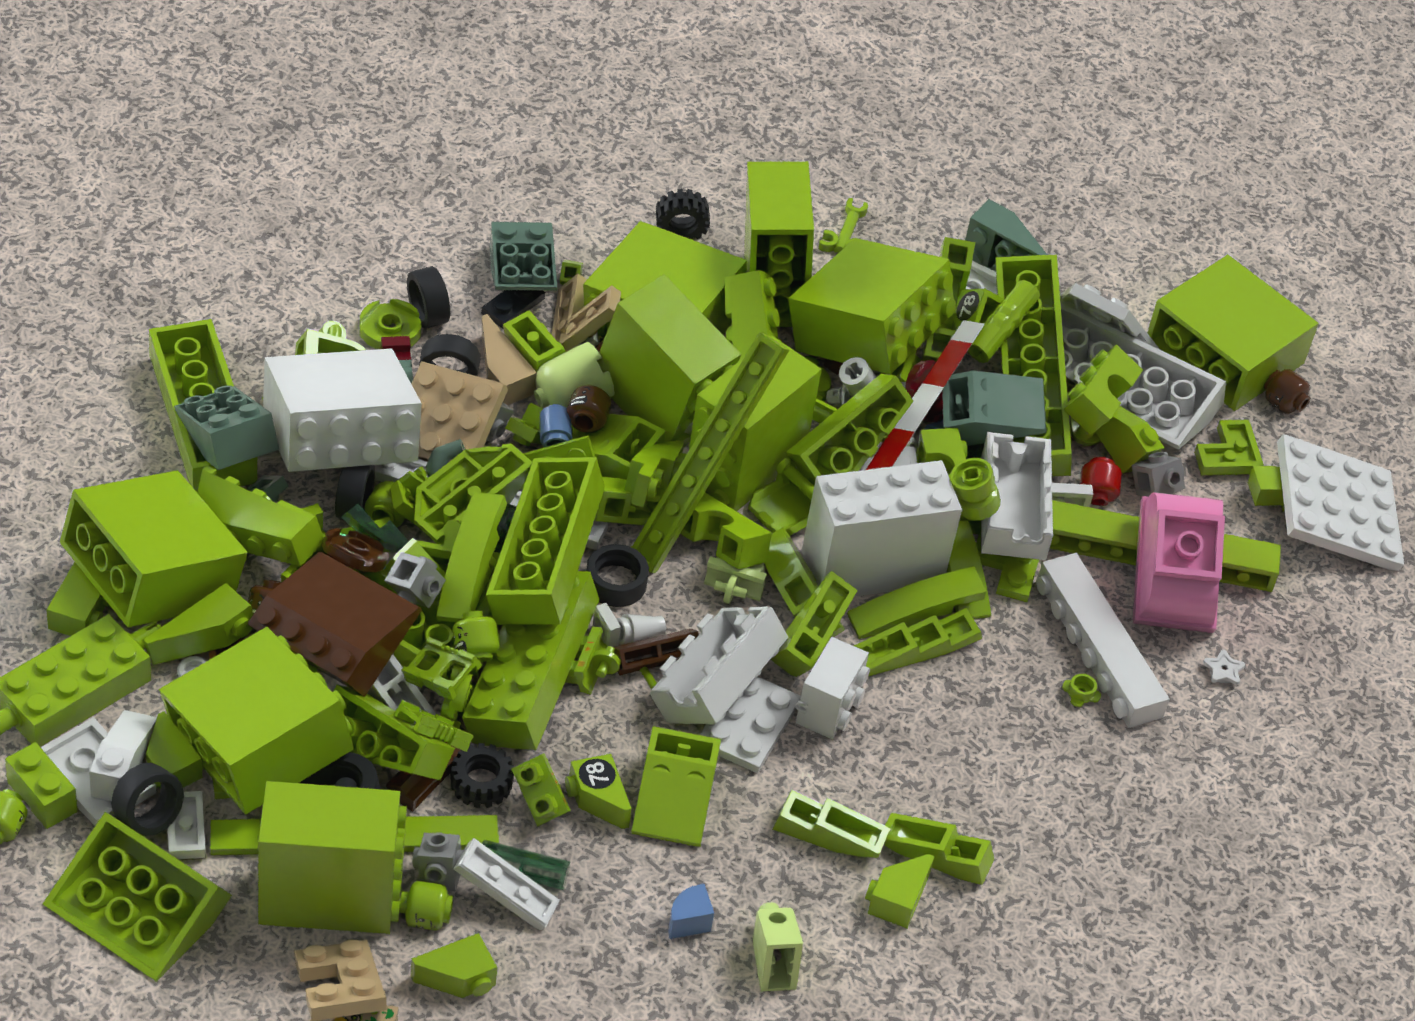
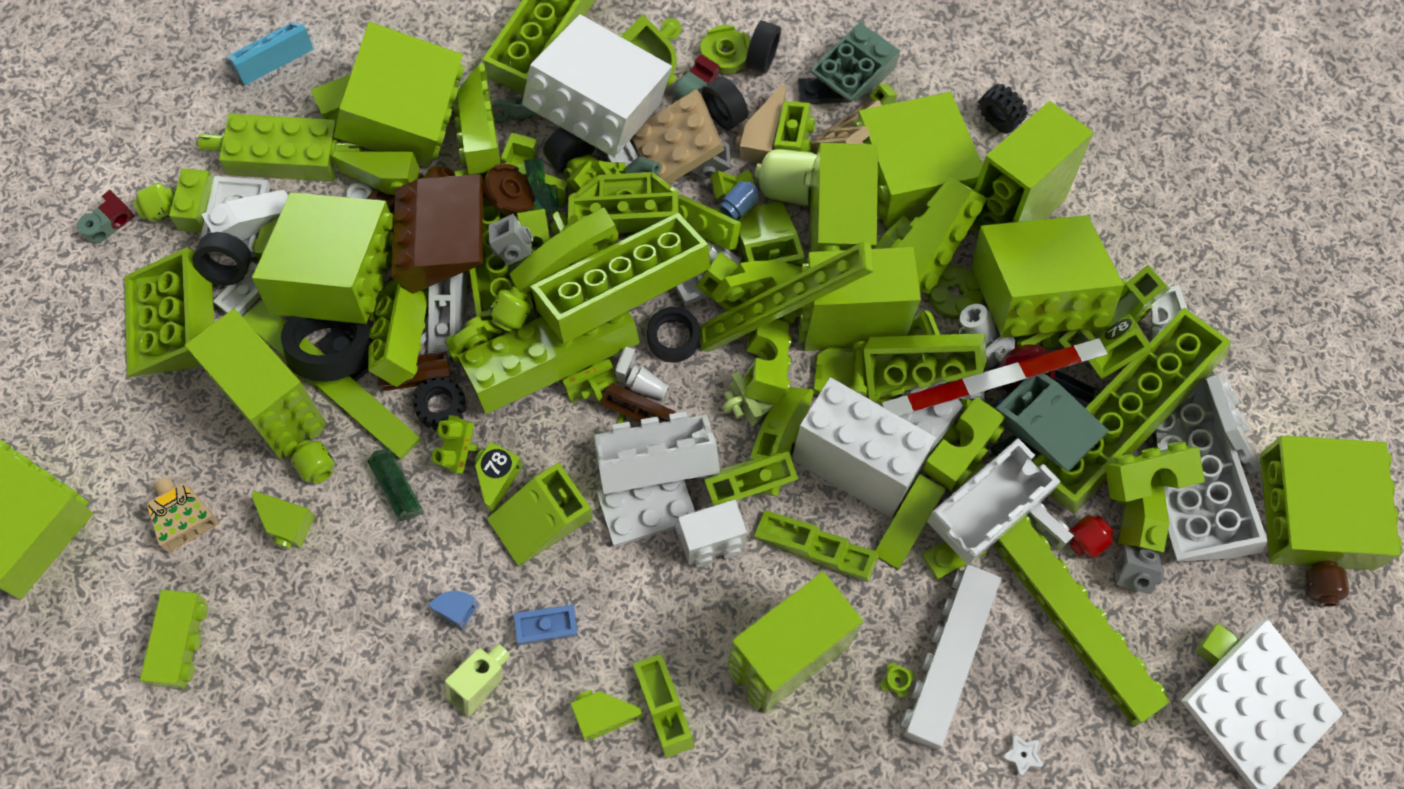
camera: 50 degrees right, 20 degrees up
sand green slope [174,386,279,470] -> none
tan plate [294,939,387,1021] -> none
lime piece [394,700,474,752] -> none
lime piece [401,637,482,701] -> none
light grey brick [413,833,464,892] -> none
white tile [453,838,560,930] -> none
reddish brown head [567,385,611,433] -> none
lime slope [772,789,890,858] -> none
lime bar [818,198,868,253] -> none
lime slope [847,566,987,639] -> none
lime wheel [950,458,1001,520] -> none
sand green slope [965,199,1047,272] -> none
lime axle [968,280,1040,363] -> none
bright pink container [1133,492,1225,633] -> none
lime plate [1194,420,1264,475] -> none
none -> medium blue plate [514,604,578,646]
none -> lime brick [727,571,864,713]

